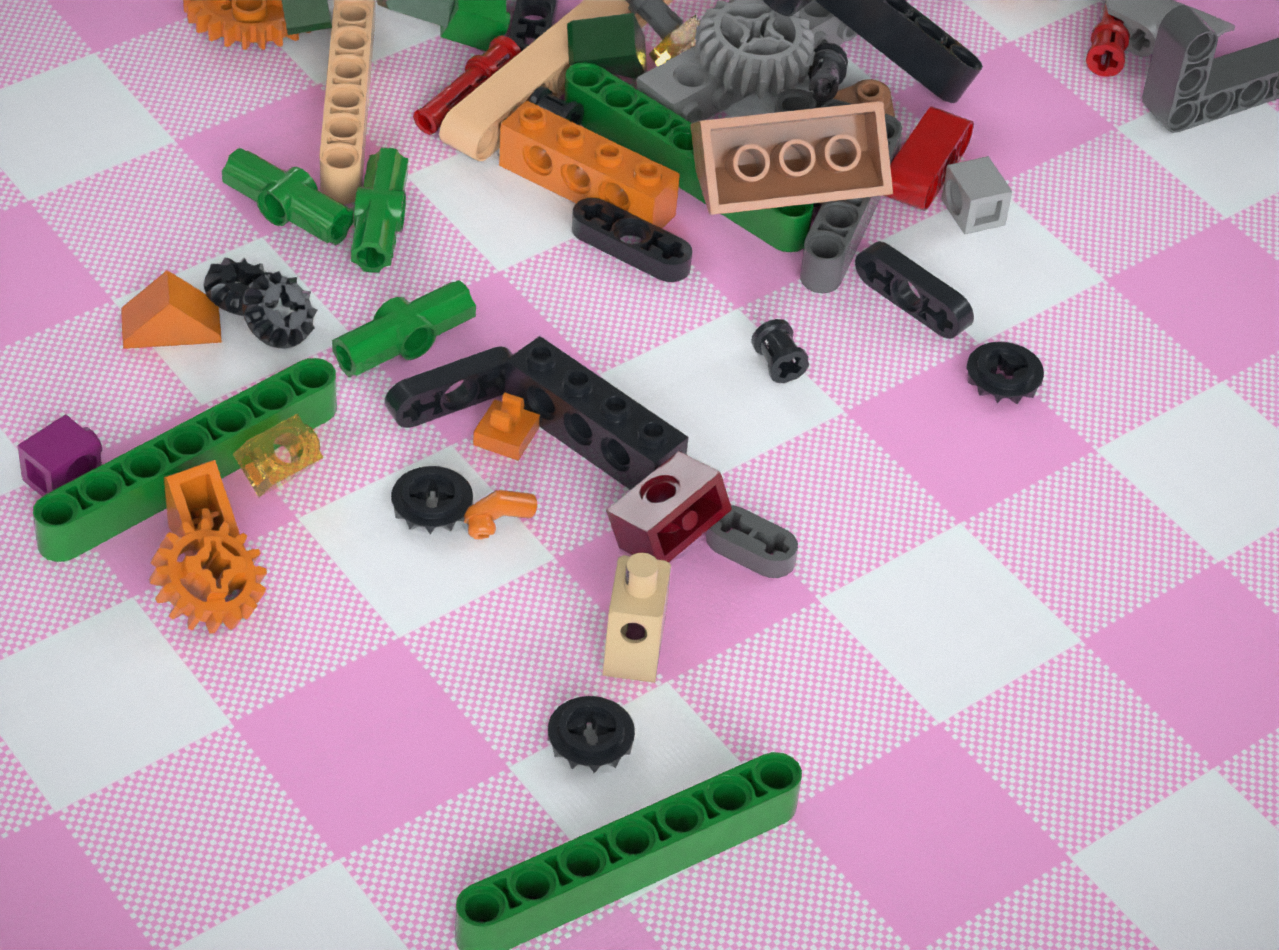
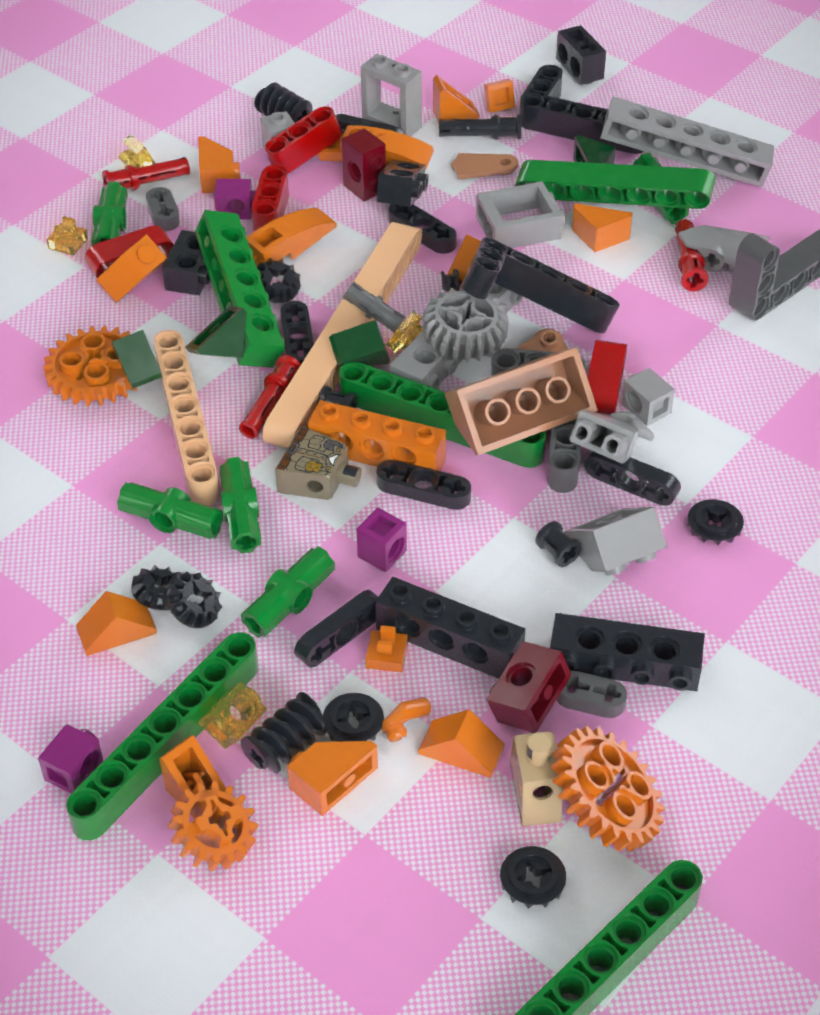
camera: 10 degrees left, 0 degrees up
black pin [808,42,848,102] -> none
none -> black piece [240,692,327,774]
none -> dark tan torso [275,426,362,500]
none -> orange slope [287,741,378,816]
none -> magenta brick [356,507,407,572]
none -> orange slope [418,709,505,778]
none -> black brick [550,613,705,692]
none -> orange gear [551,726,665,852]
none -> light grey slope [564,507,667,576]
none -> light grey hips [569,410,654,464]

